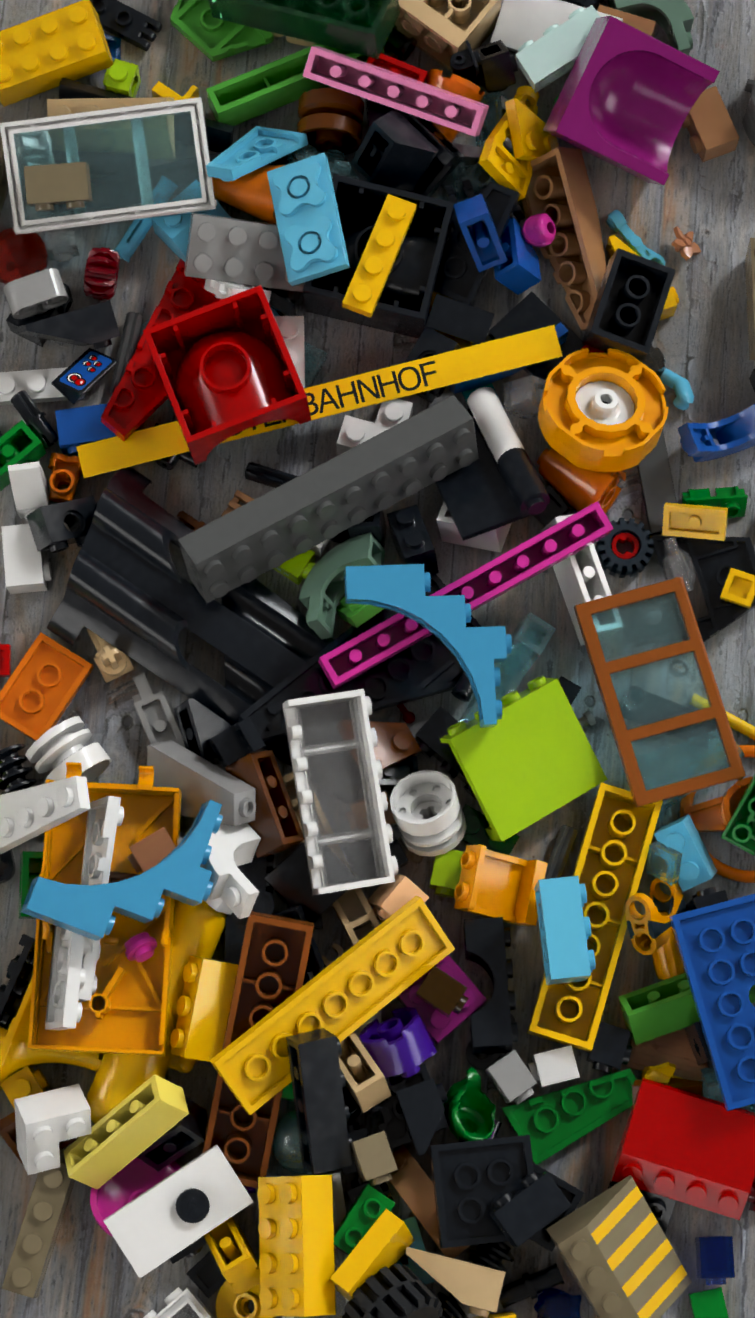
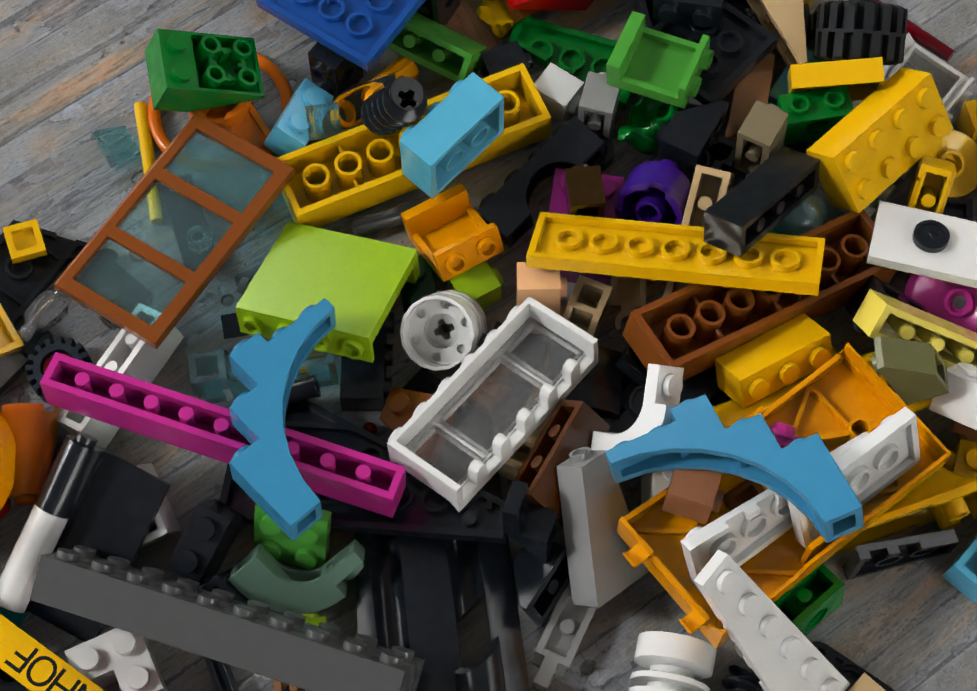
camera: 130 degrees left, 10 degrees down
none -> black piece [361,77,427,136]
none -> bright green panel [606,11,714,109]
none -> olive slope [871,336,949,405]

